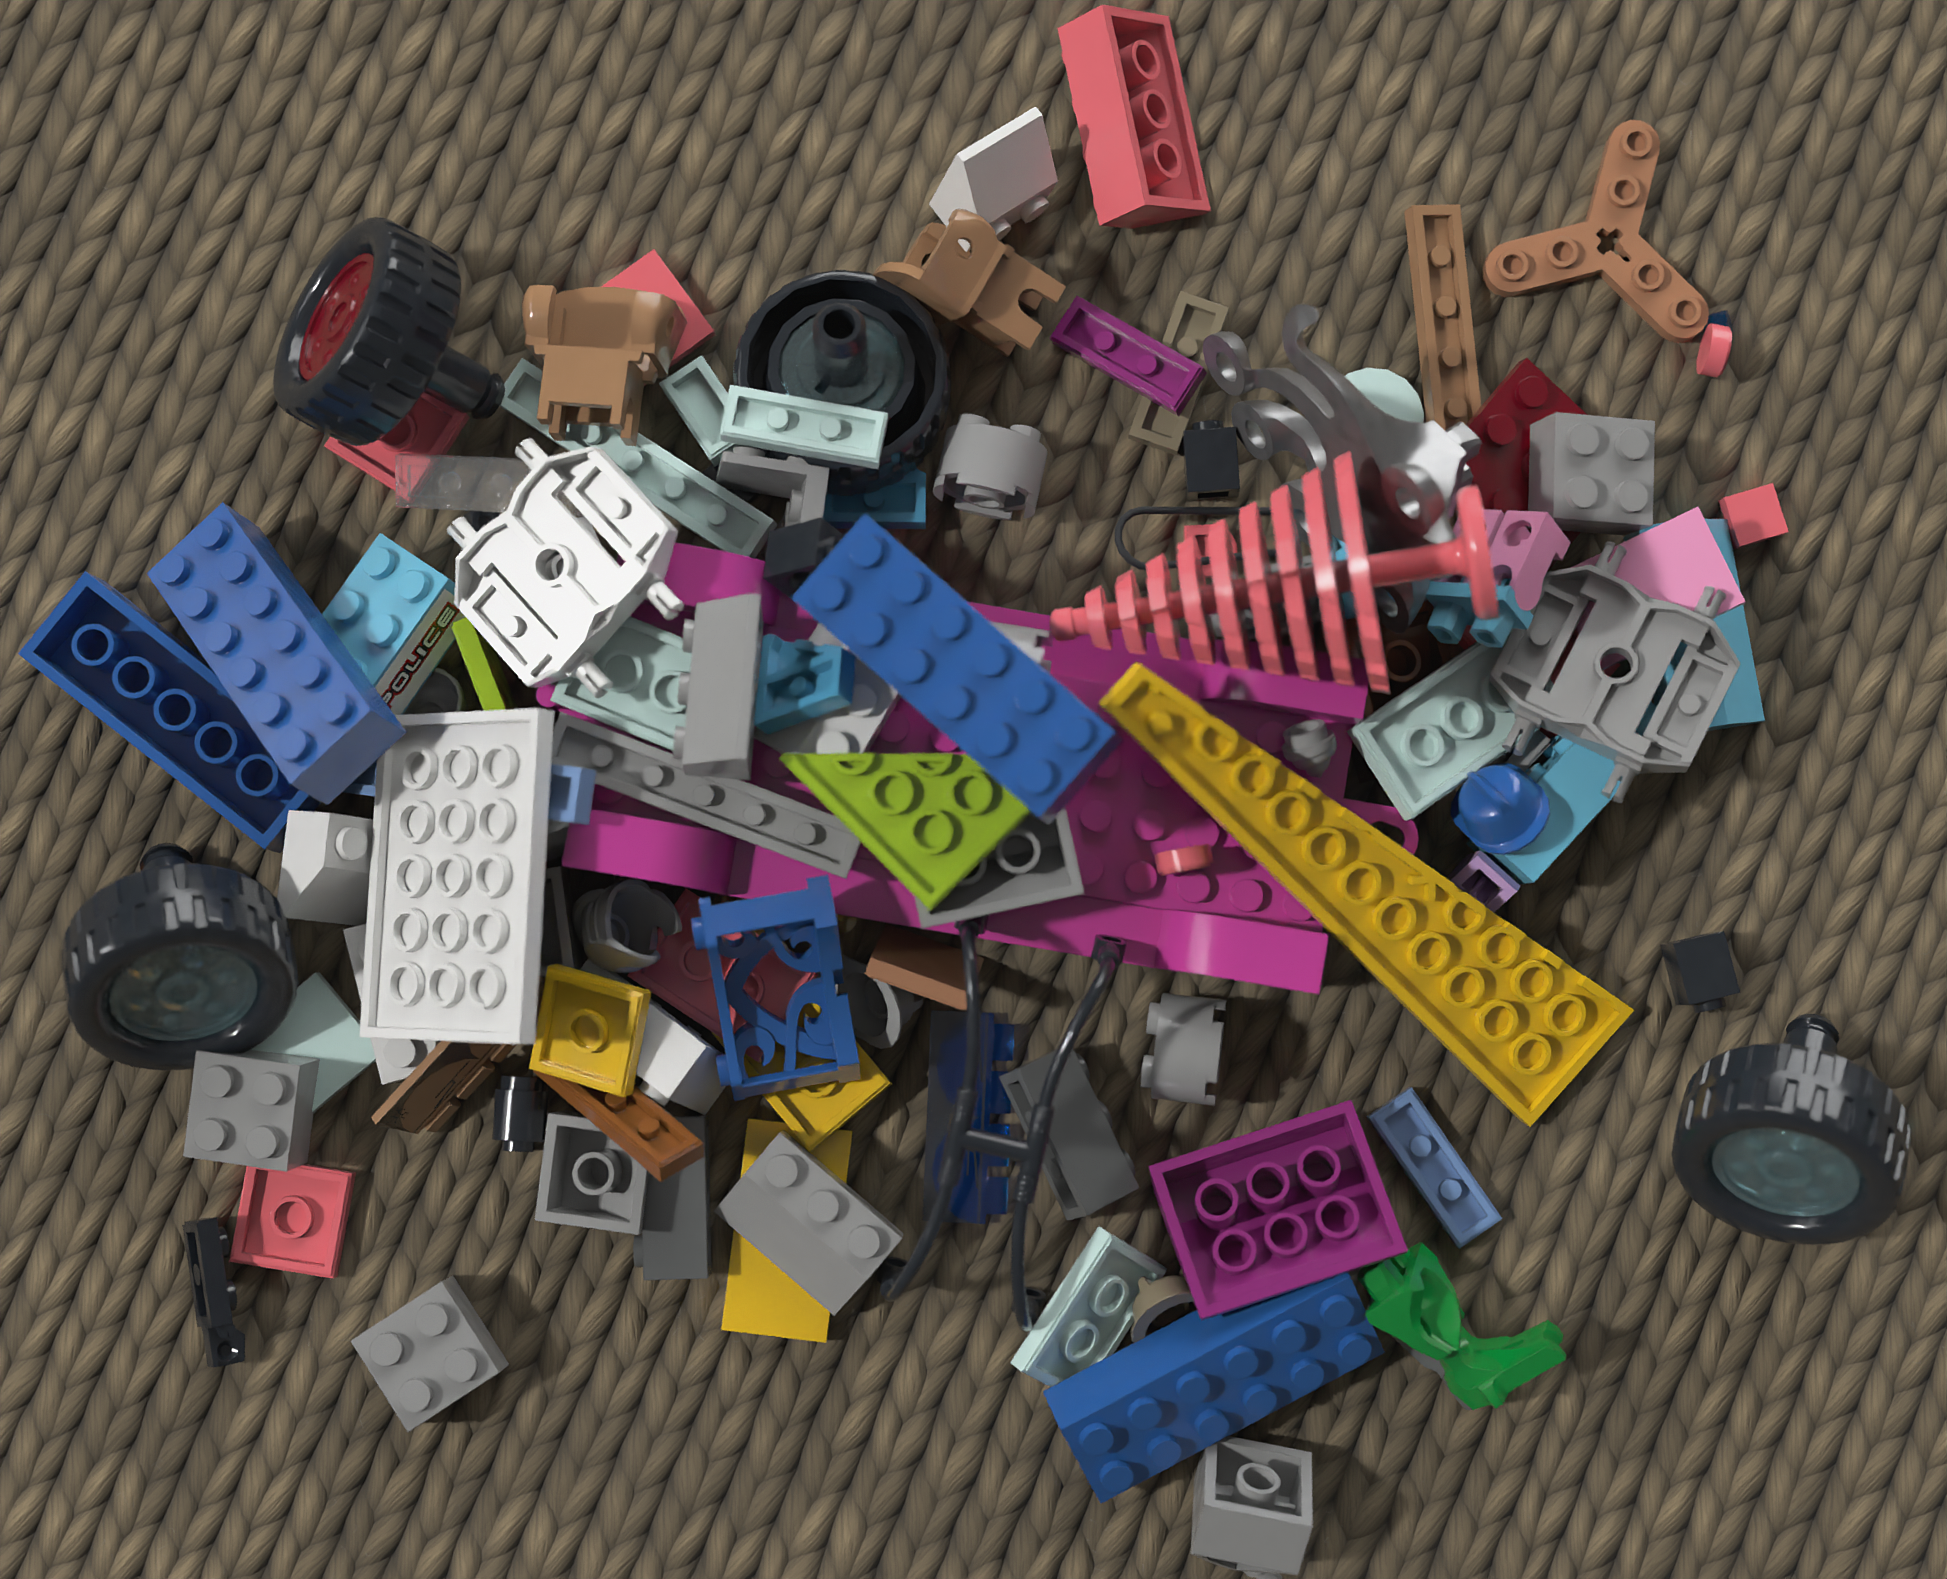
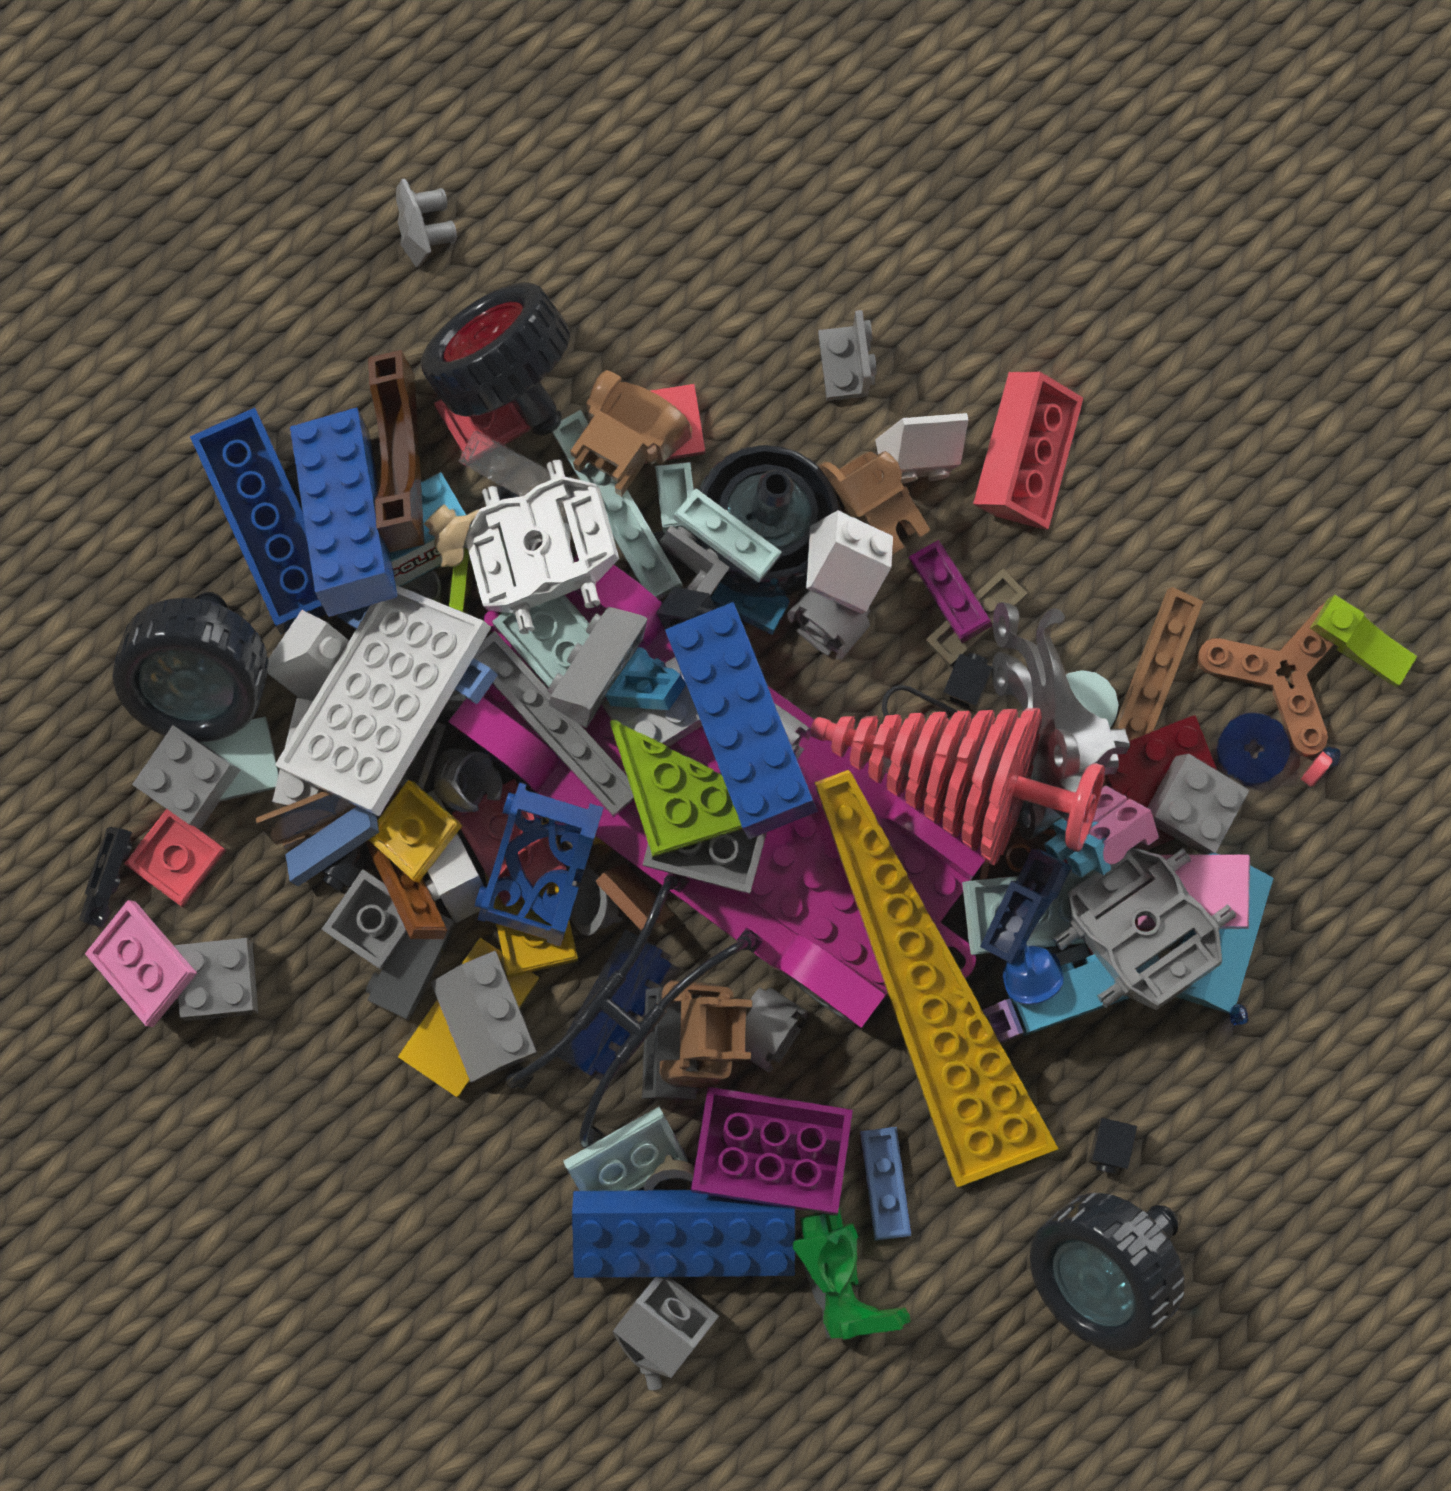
camera: 30 degrees right, 5 degrees down
coral tile [1155,844,1214,876] -> none
light grey plate [1282,719,1337,778] -> none
coral tile [1718,483,1789,550] -> none
none -> bright pink tile [85,900,197,1027]
none -> medium blue tile [286,806,379,886]
none -> reddish brown arch [368,350,425,552]
none -> light grey connector [396,178,457,268]
none -> tan animal [424,504,479,567]
none -> medium nougat piece [659,980,752,1088]
none -> white slope [806,510,893,614]
none -> light grey bracket [818,310,877,401]
none -> dark blue slope [980,848,1072,964]
none -> clear blue plate [1217,713,1290,785]
none -> clear blue piece [1229,1004,1249,1025]
none -> lime slope [1310,595,1417,687]

